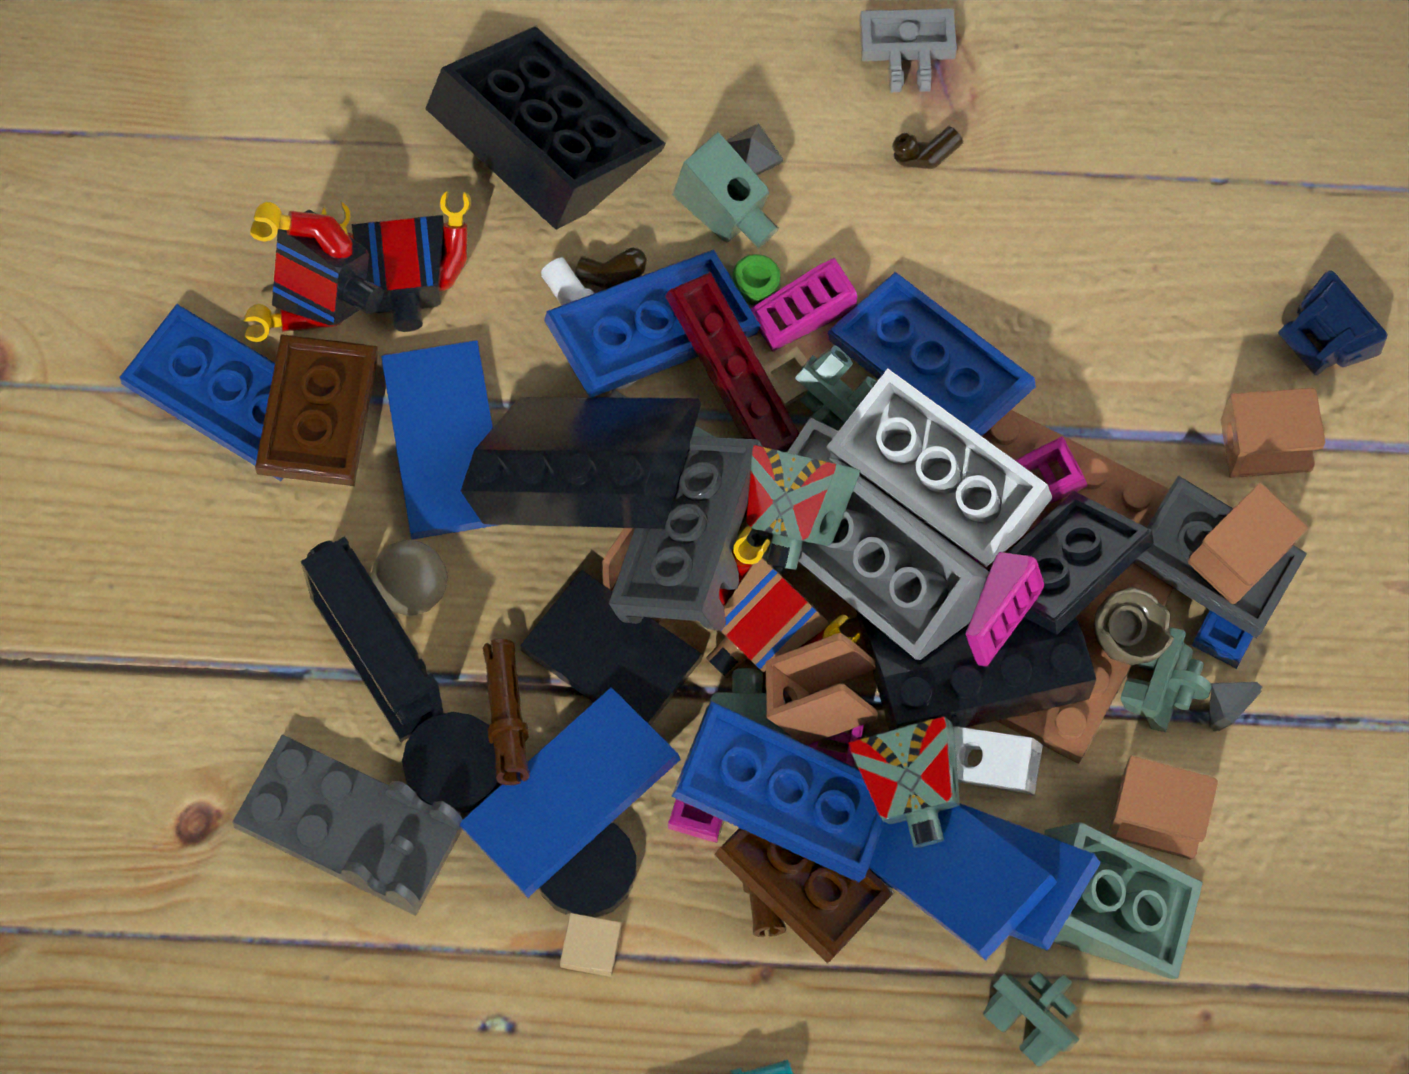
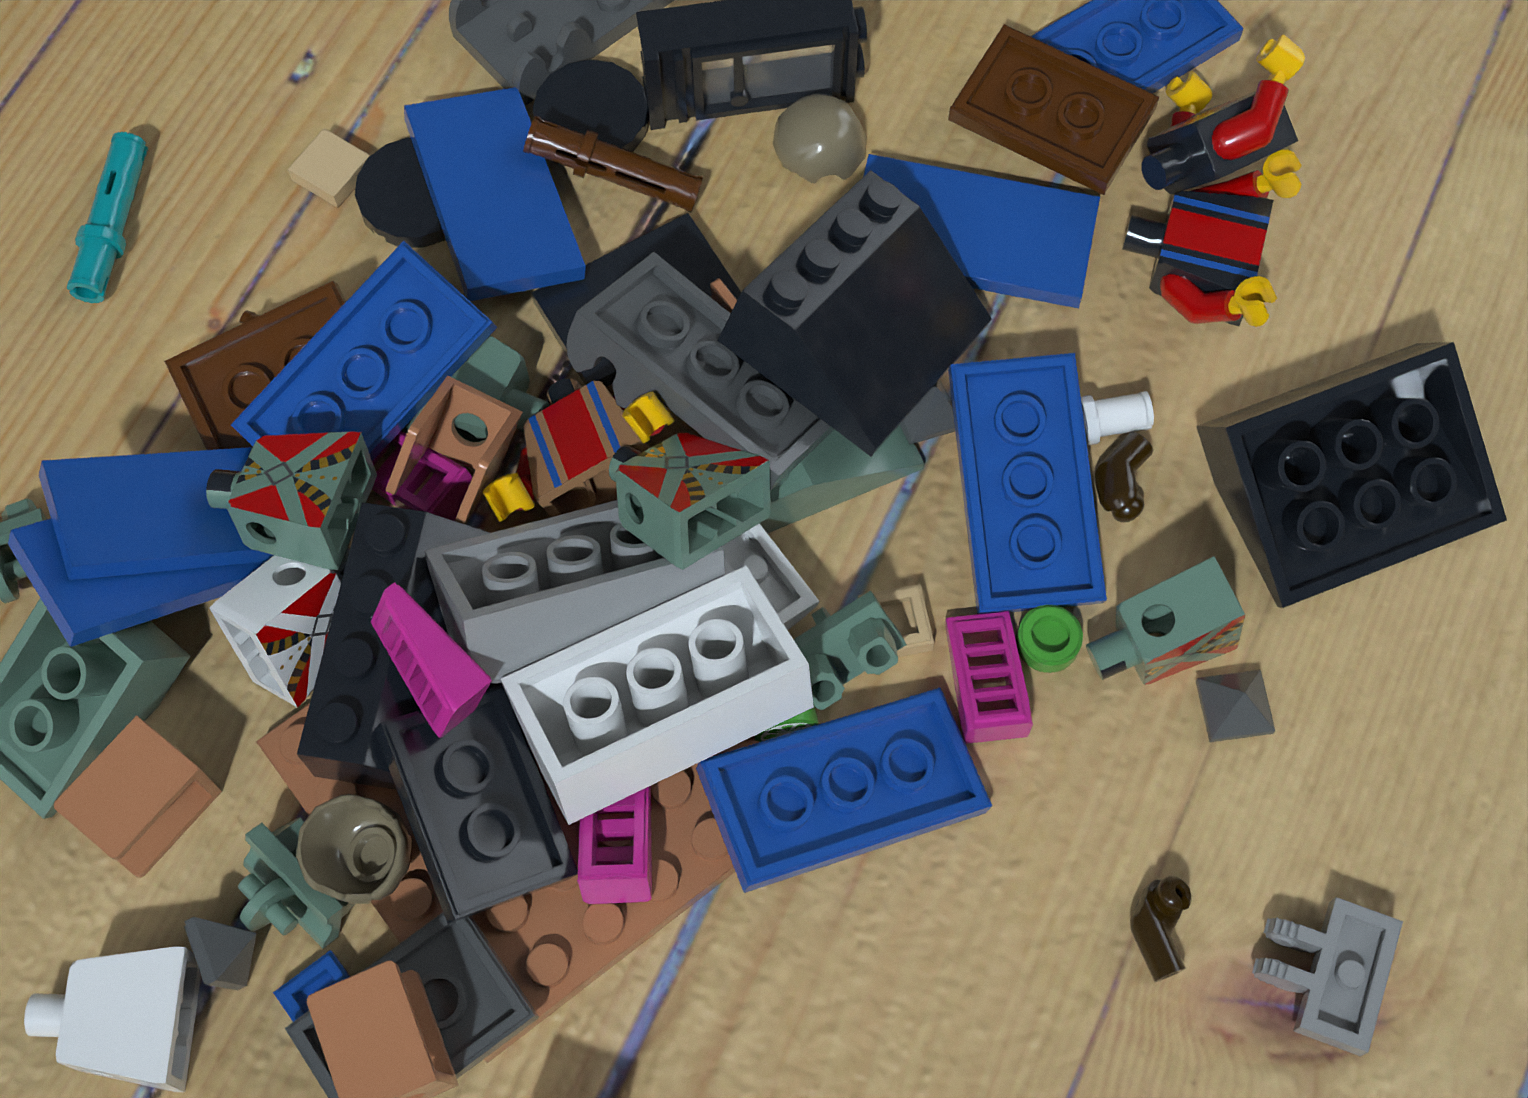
camera: 115 degrees right, 0 degrees up
dark red tile [665,272,799,452] -> none
none -> white torso [24,947,201,1092]

